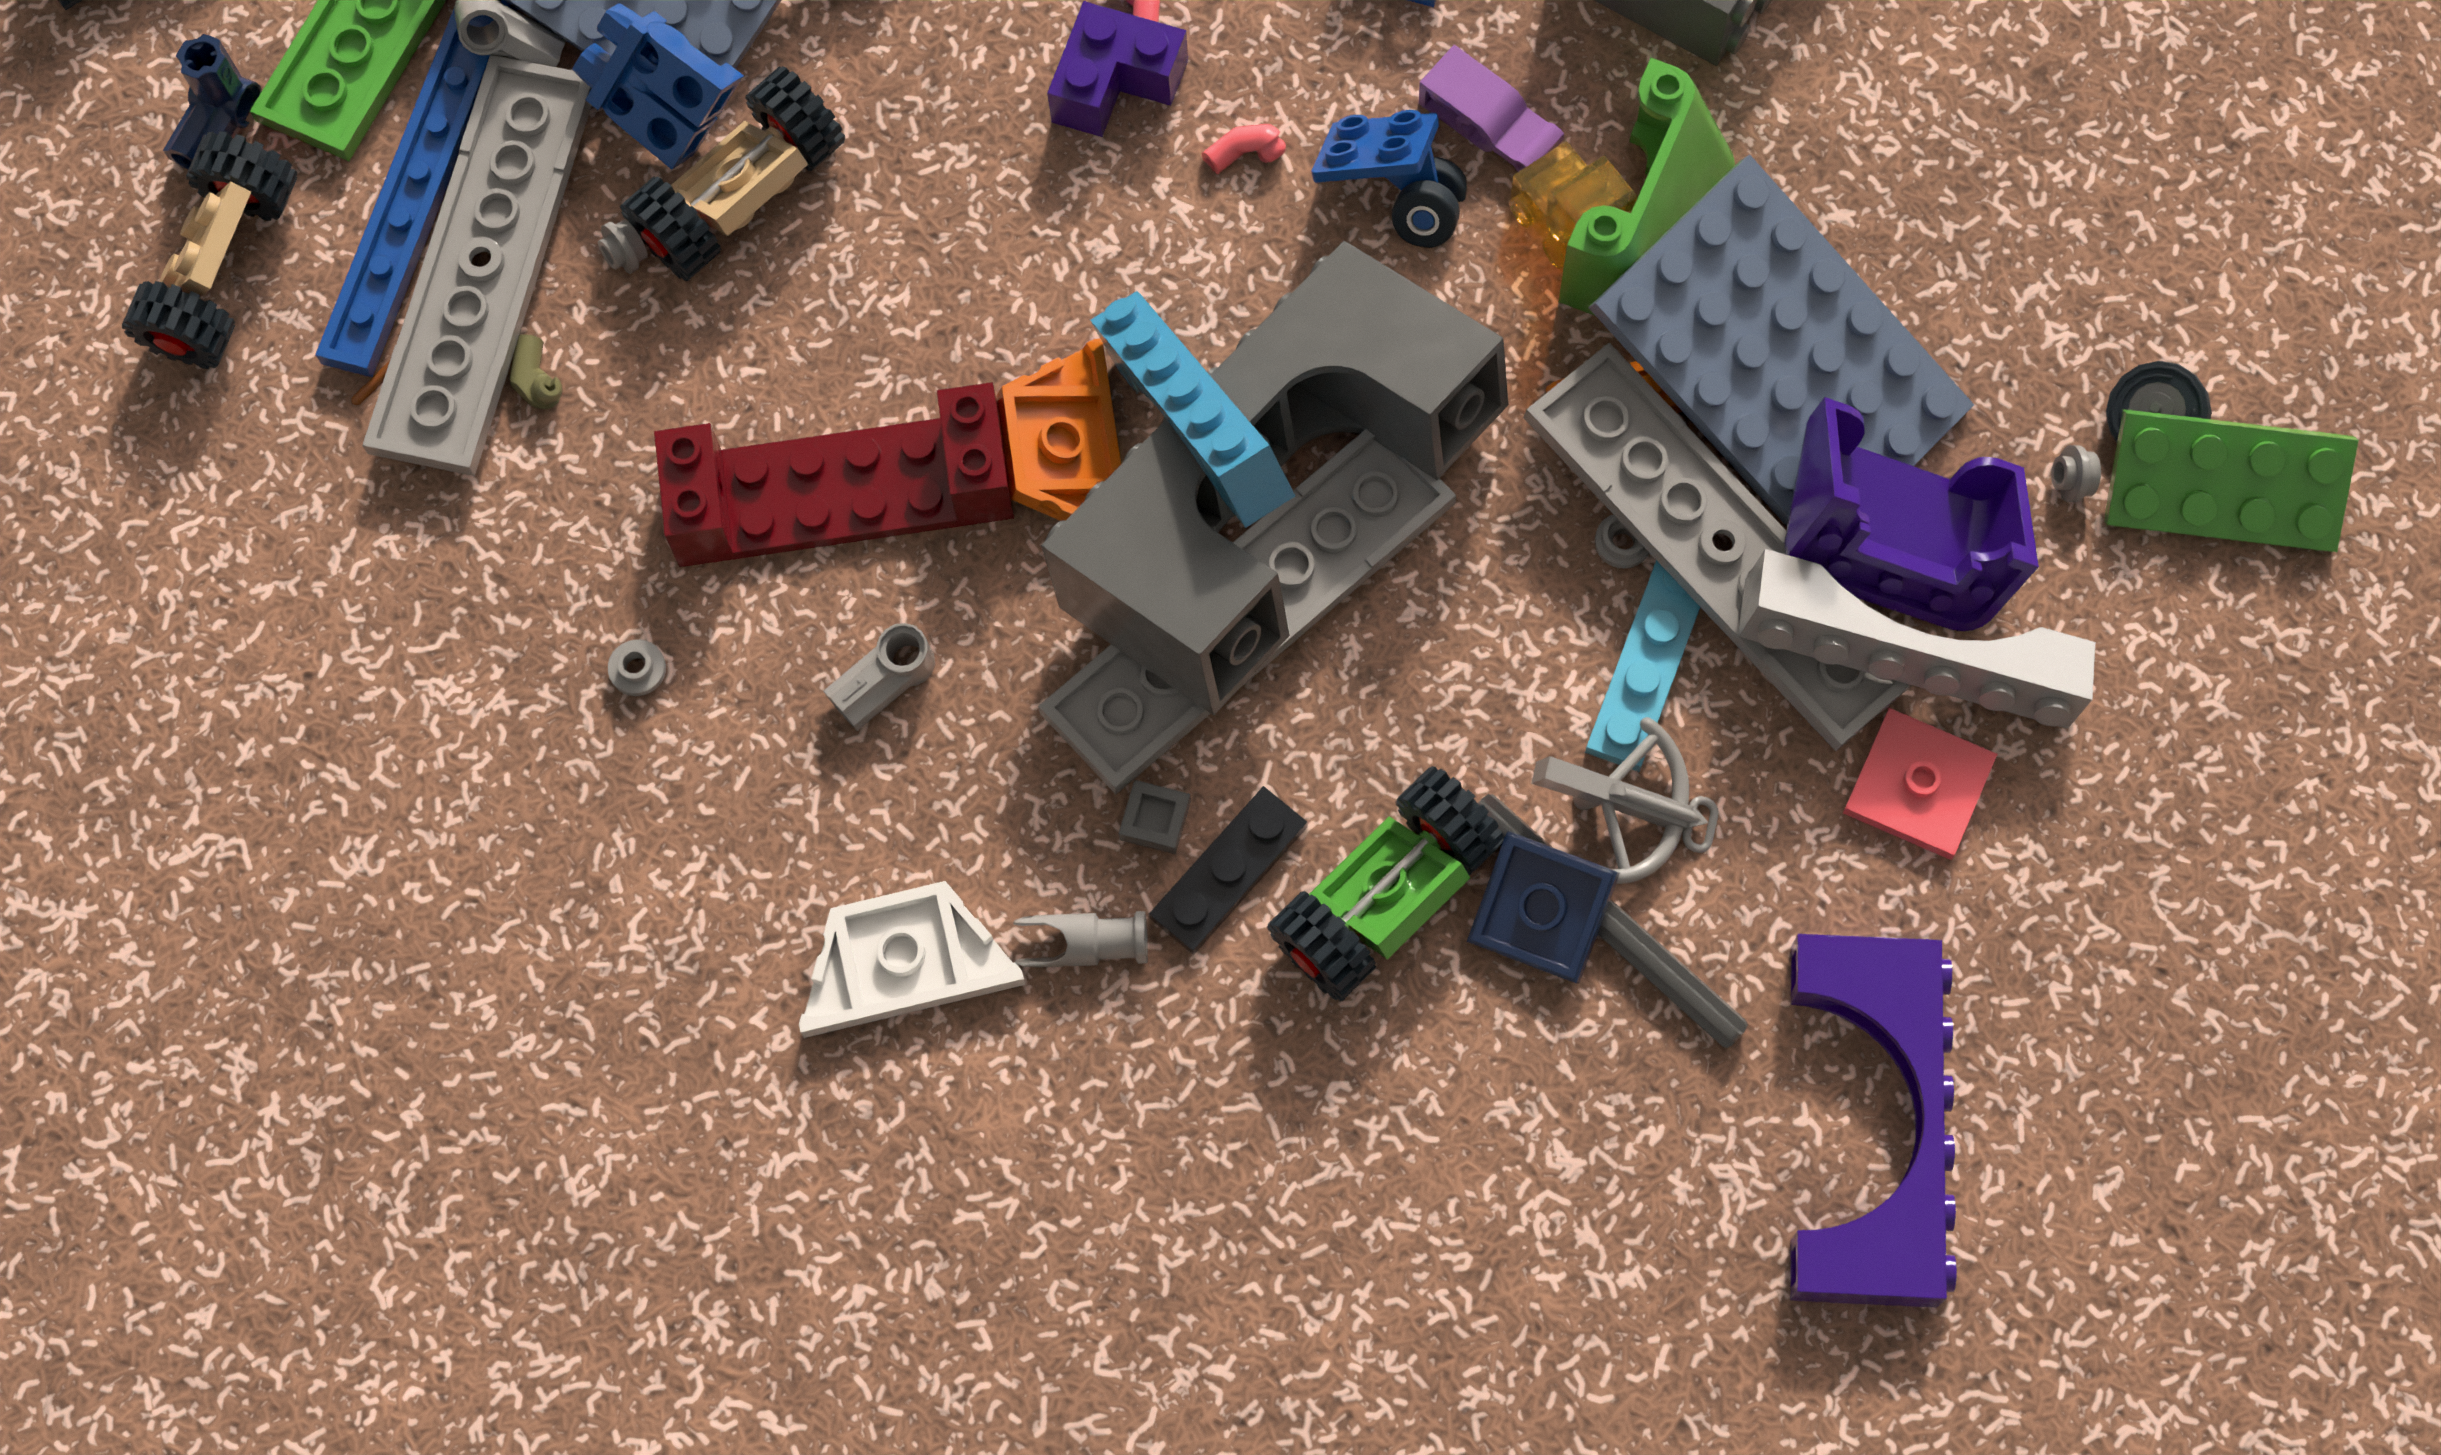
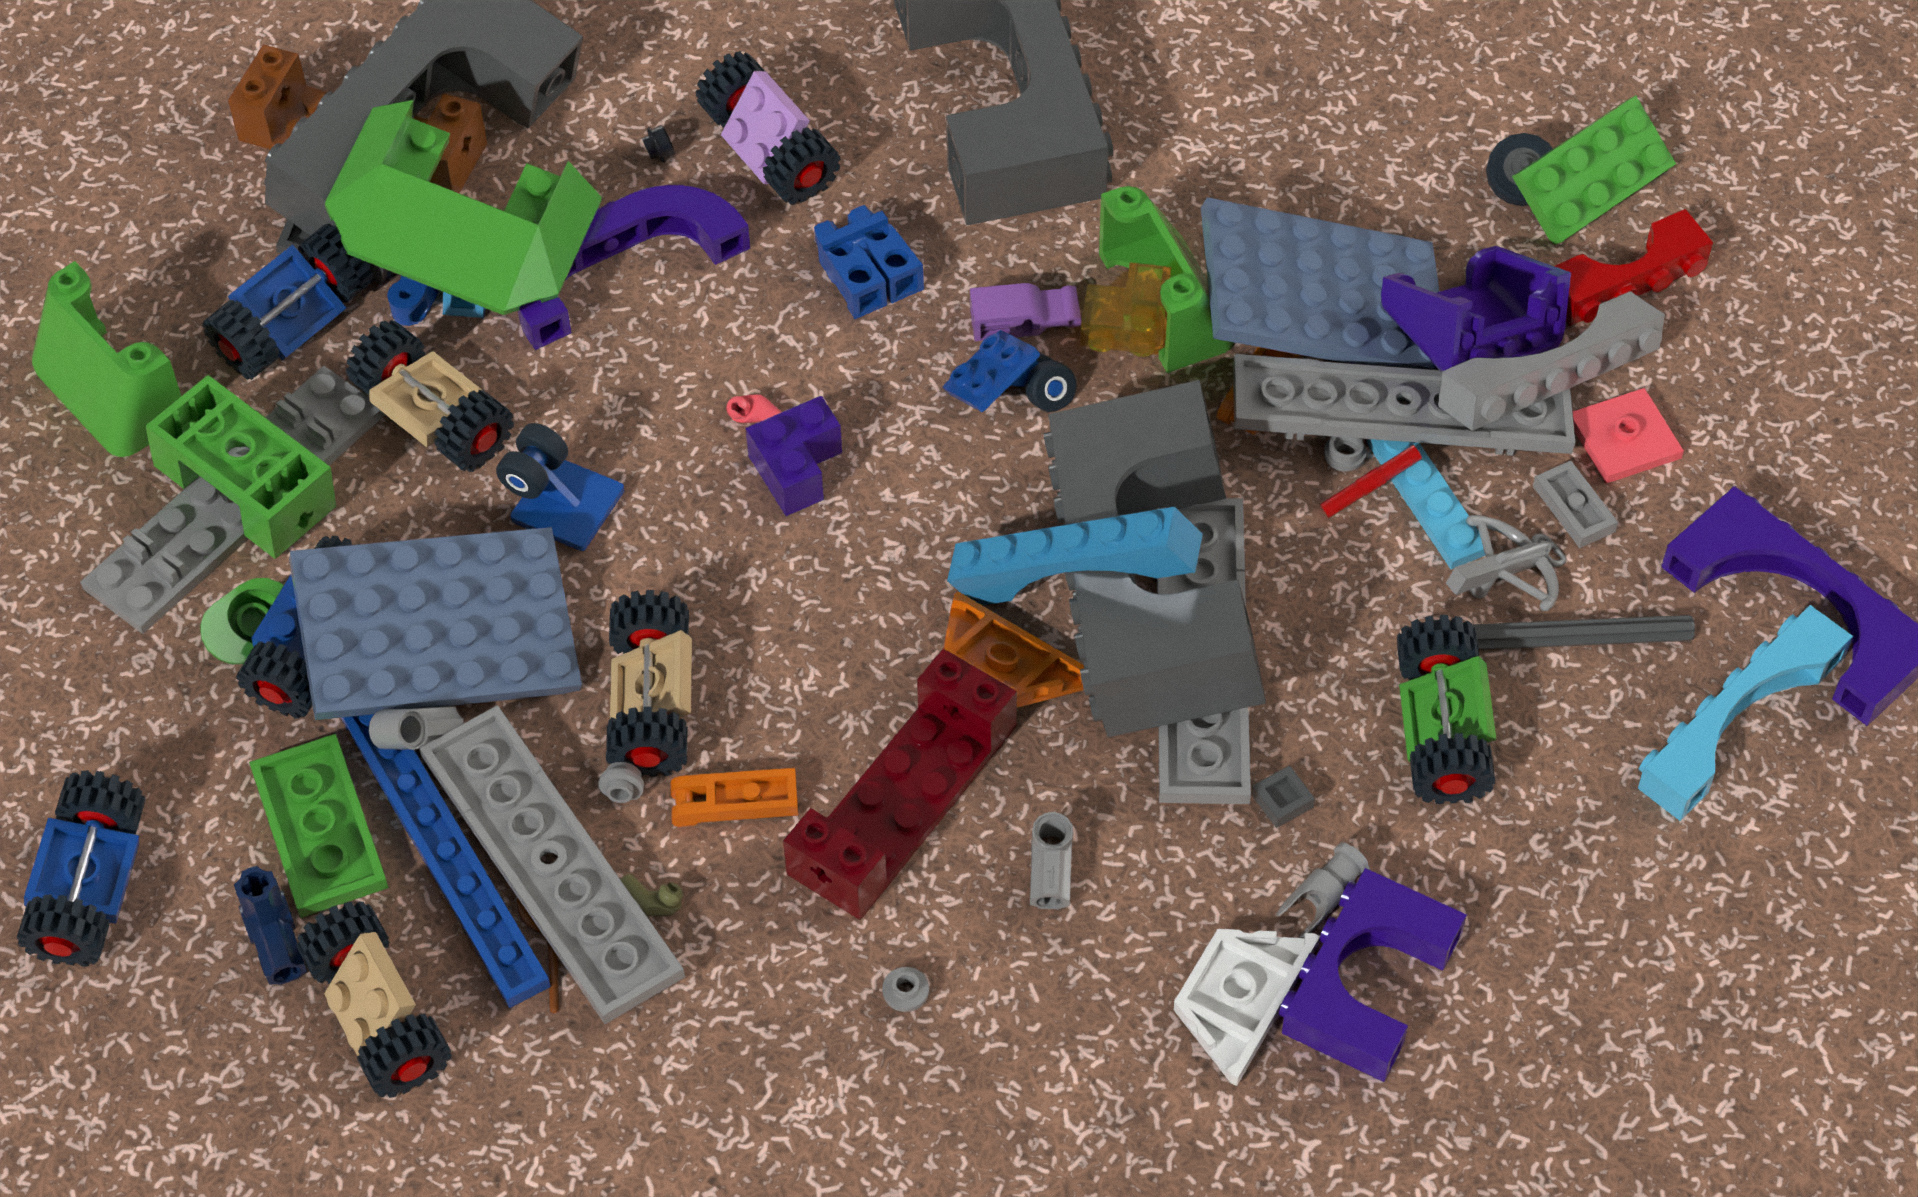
camera: 50 degrees left, 15 degrees down
blue hips [572,3,744,170] -> none
black plate [1149,786,1308,955] -> none
coral arm [1201,124,1286,174] -> none
dark blue tile [1466,831,1620,984] -> none
light grey plate [2051,445,2101,502] -> none
none -> orange plate [670,768,798,827]
none -> dark purple arch [1278,868,1467,1082]
none -> red piece [1319,445,1422,519]
none -> light grey plate [1533,460,1618,548]
none -> red arch [1555,209,1713,326]
none -> medium azure arch [1638,605,1853,821]

